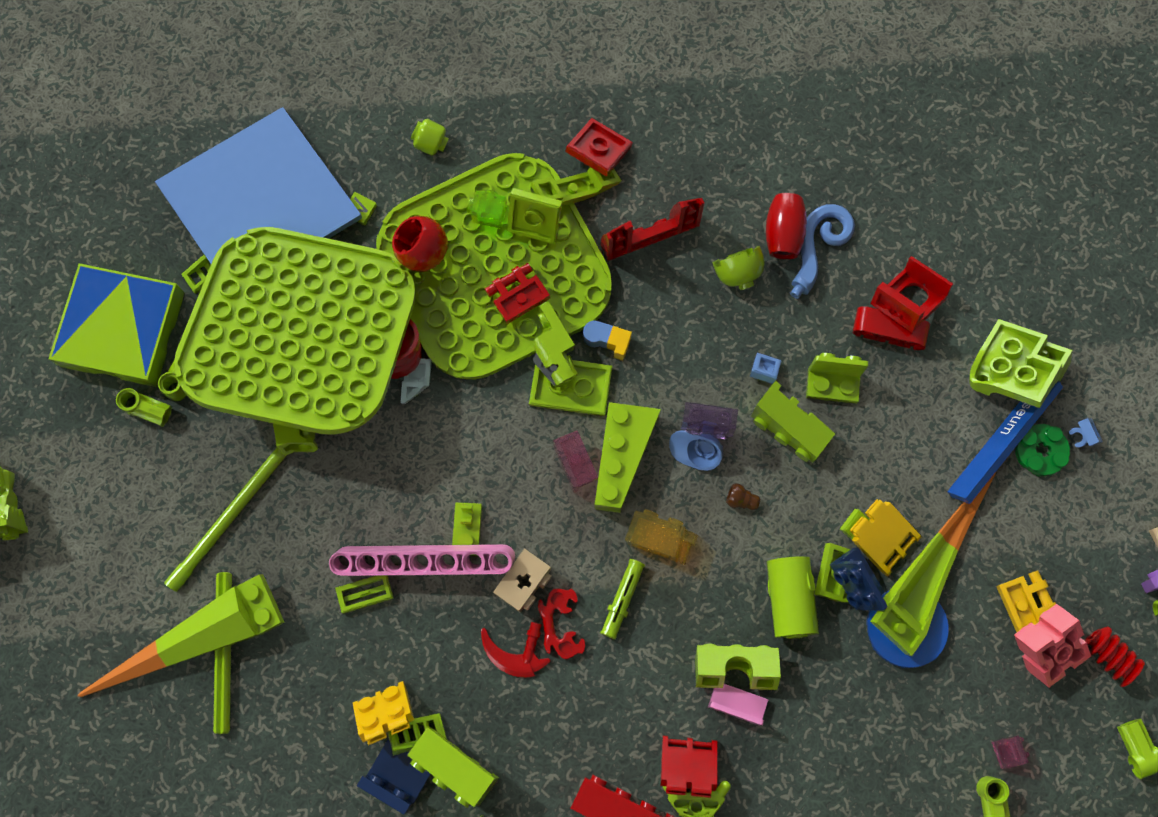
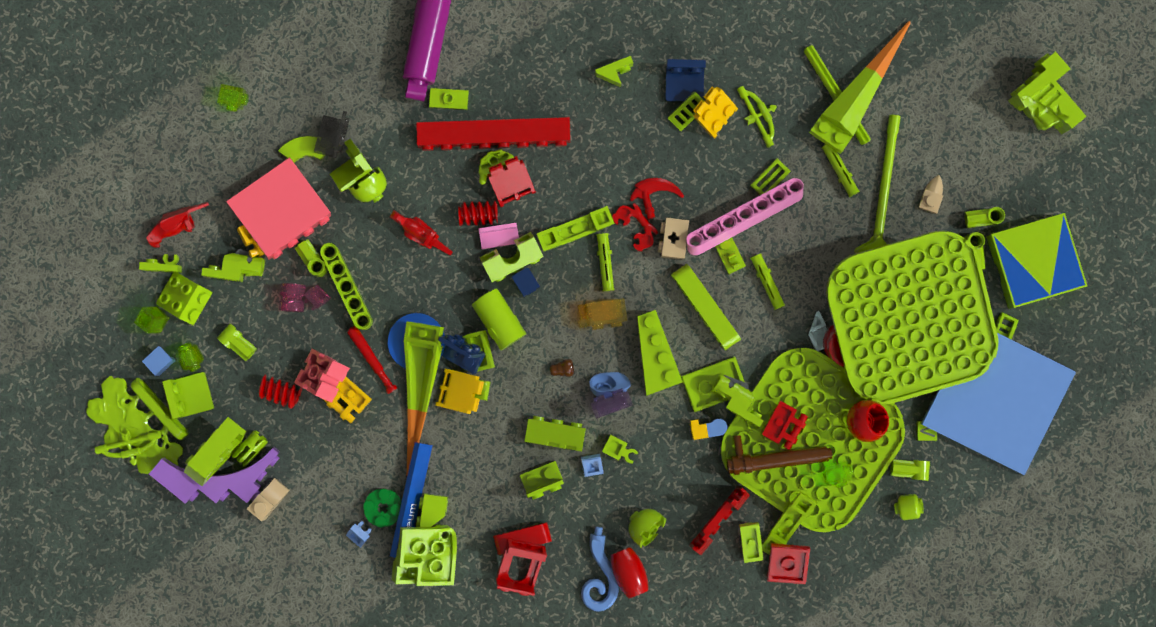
camera: 145 degrees right, 10 degrees up
lime wedge [407,727,499,808] -> none
lime tile [507,188,562,244] -> none
clear pink panel [553,430,598,493] -> none
none -> clear pink wheel [279,283,306,312]
none -> lime beam [320,243,373,330]
none -> red piece [347,326,397,394]
none -> red animal [390,210,453,256]
none -> lime slope [416,493,448,527]
none -> red piece [458,201,498,226]
none -> dark blue panel [512,268,540,297]
none -> lime slope [536,206,615,252]
none -> lime plate [602,434,638,464]
none -> lime beam [671,263,741,351]
none -> reddish brown cylinder [727,435,832,475]
none -> lime piece [737,86,777,148]
none -> lime plate [739,522,763,563]
none -> lime pin [750,253,785,310]
none -> lime pin [822,145,860,197]
none -> lime piece [890,459,930,481]
none -> tan plate [918,175,943,214]

